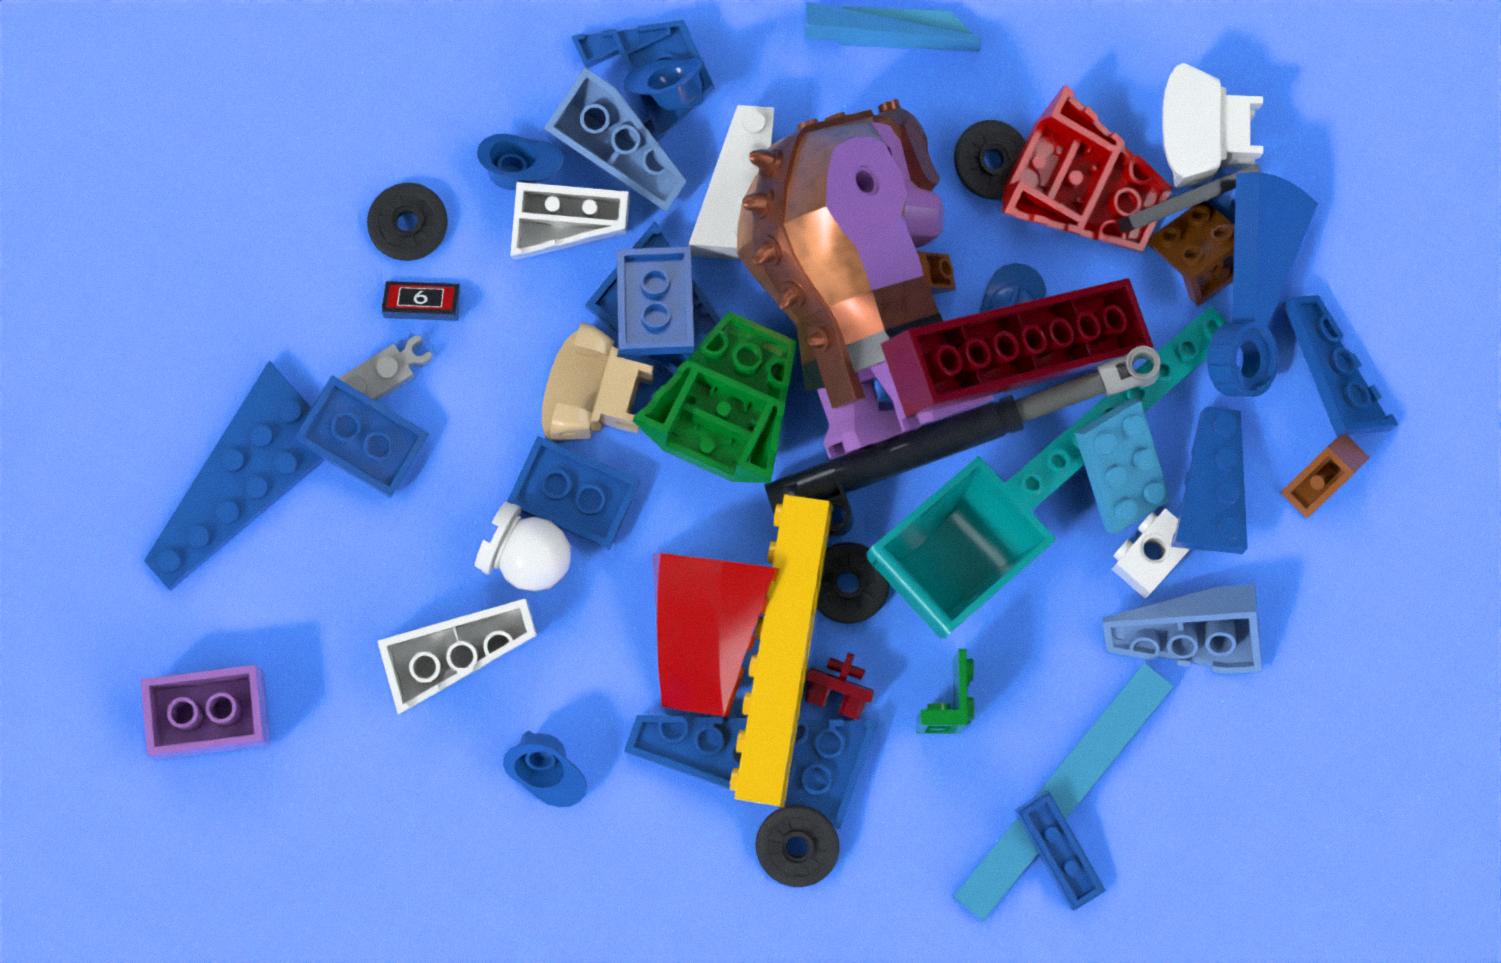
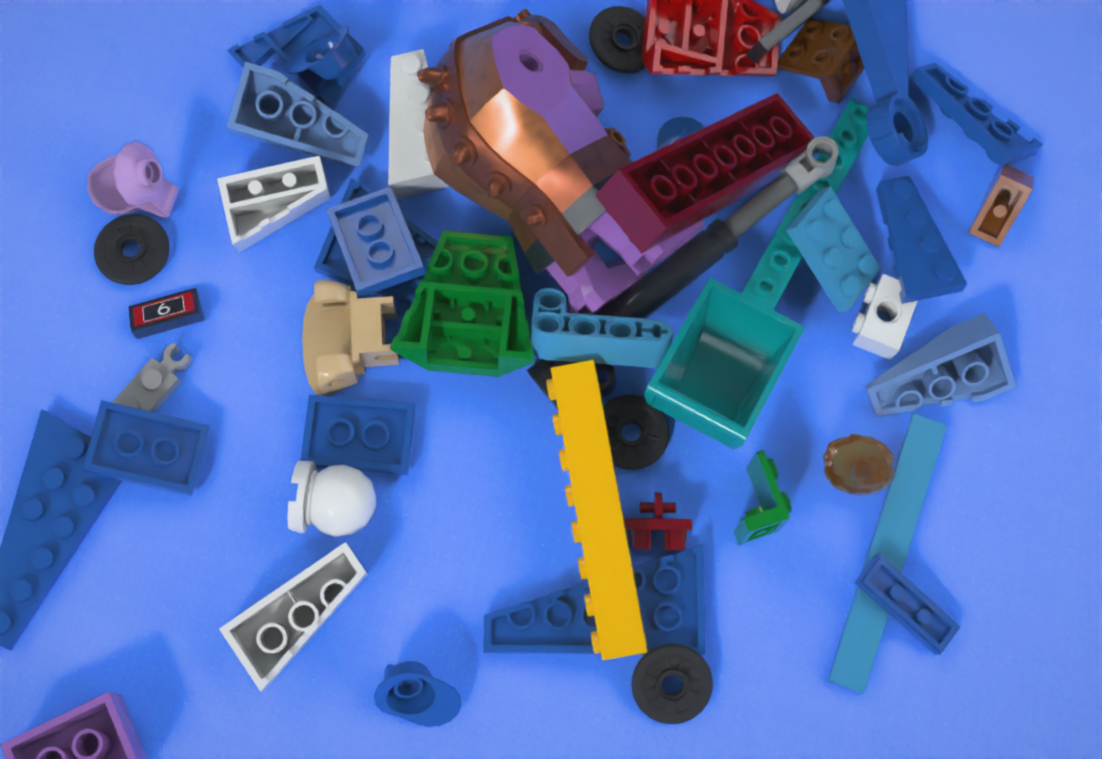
camera: 20 degrees left, 5 degrees down
blue piece [477,133,565,191] -> none
red wedge [652,553,780,717] -> none
none -> lavender animal [87,141,179,218]
none -> dark azure beam [531,288,673,368]
none -> clear orange hair [823,434,895,497]

